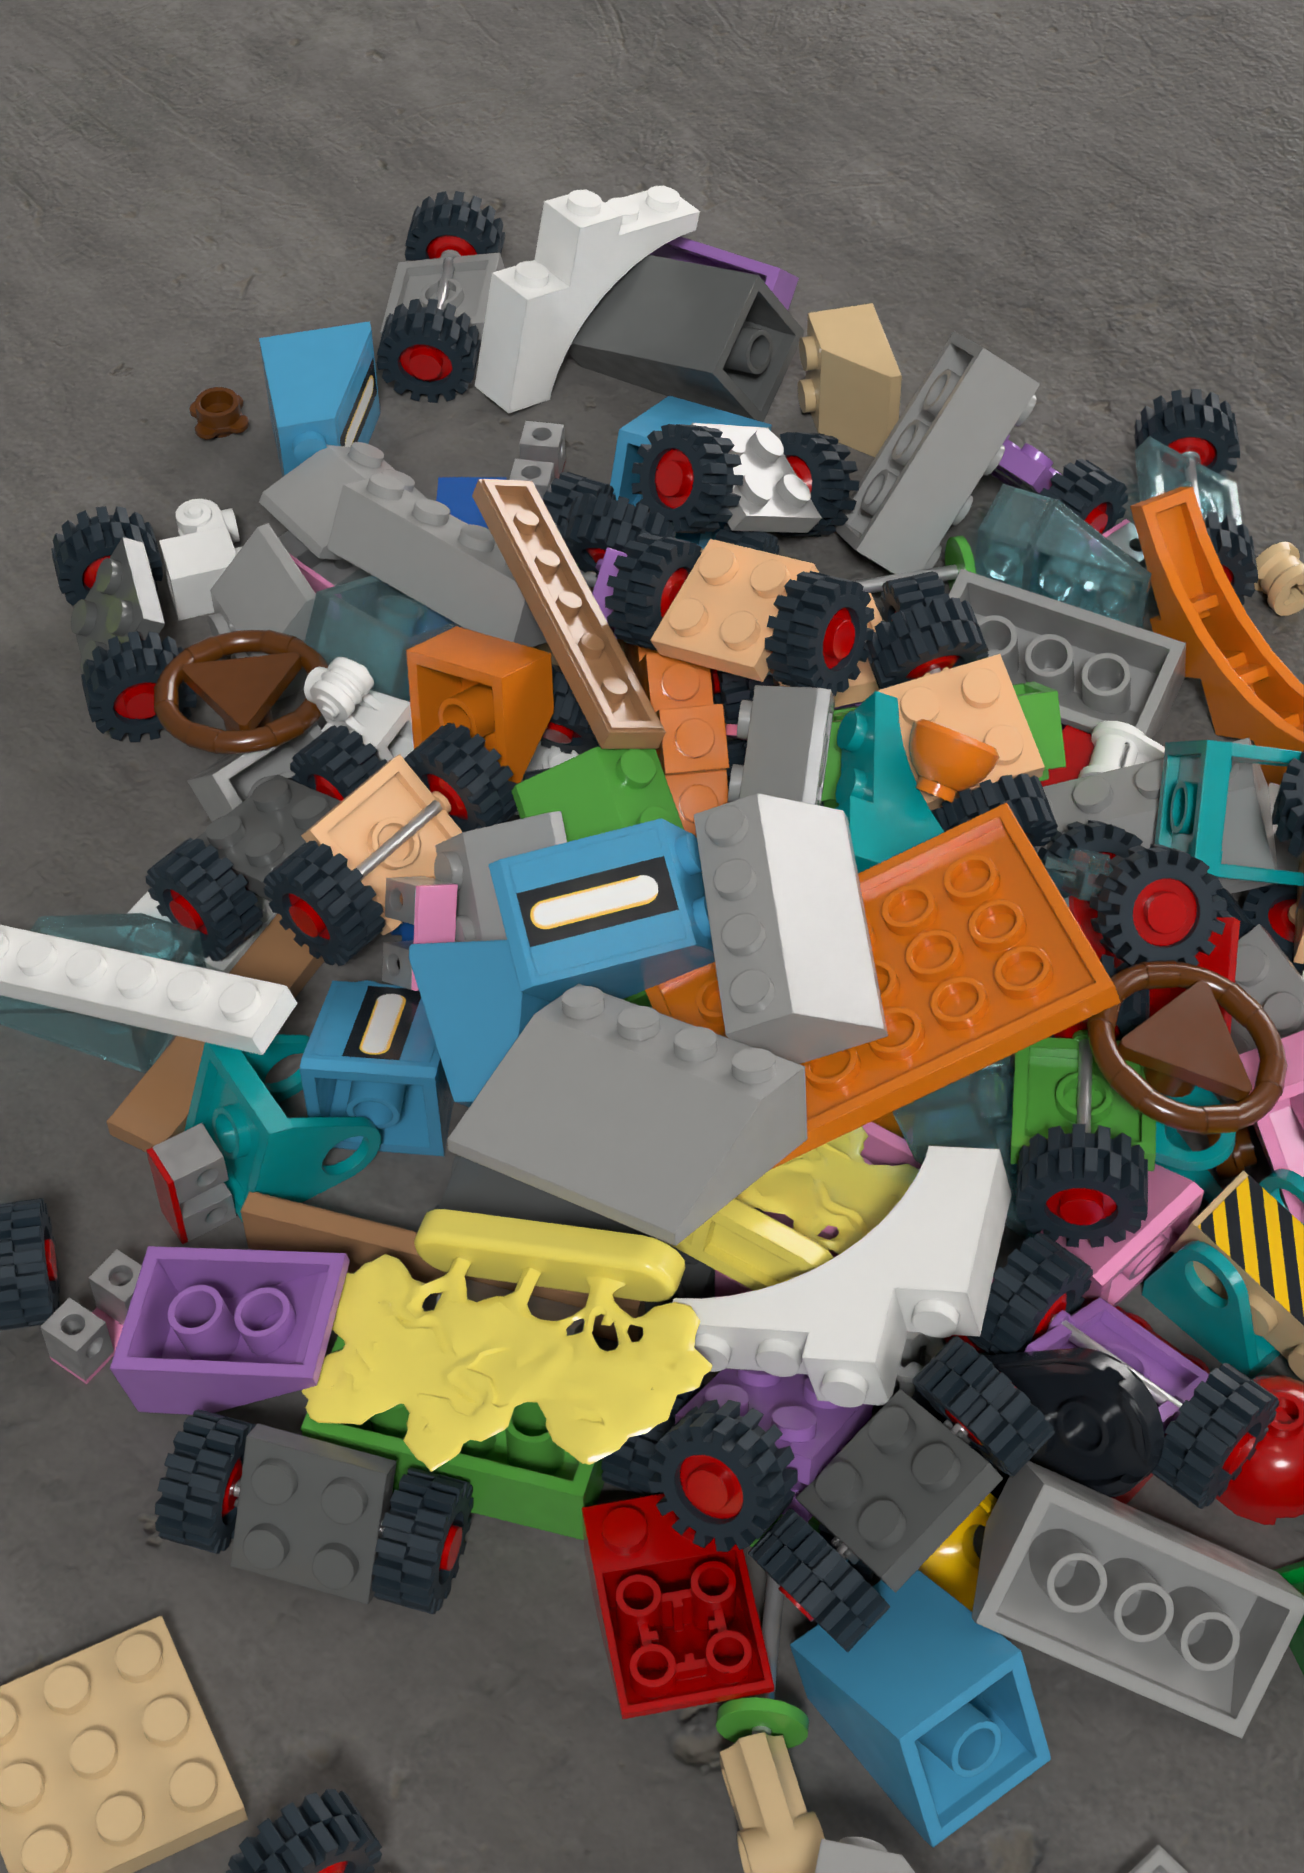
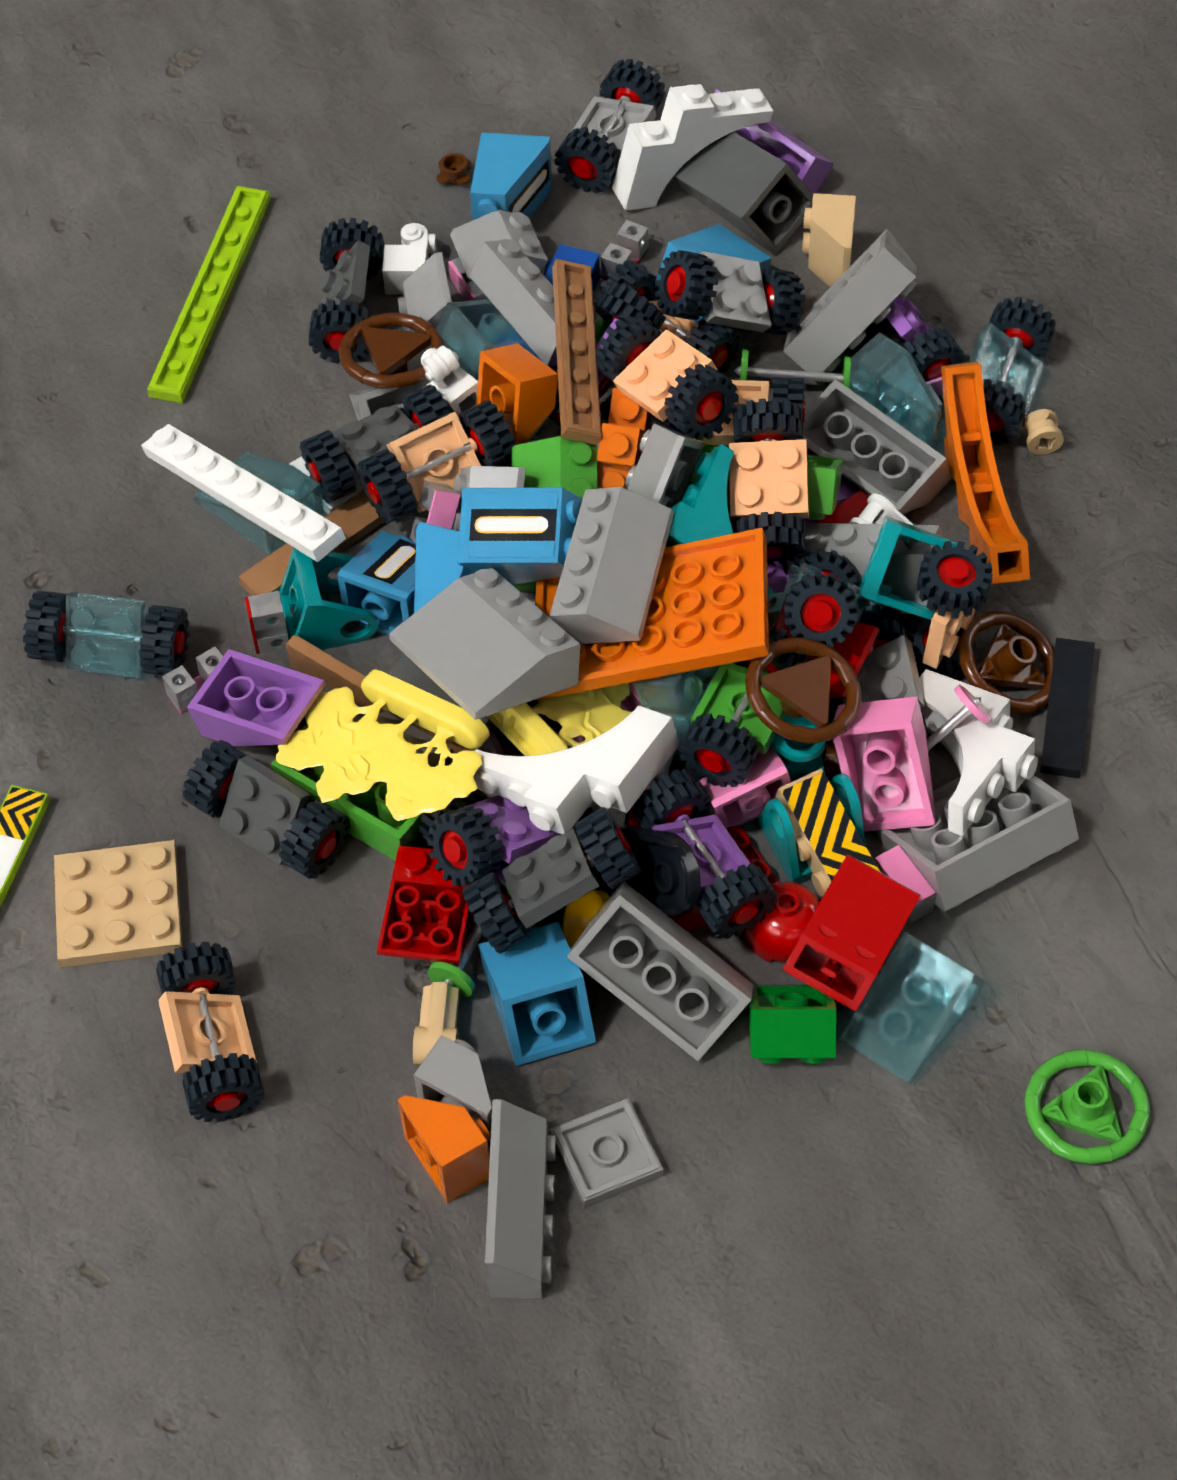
camera: 20 degrees right, 5 degrees up
orange brick [909,719,1000,803] -> none

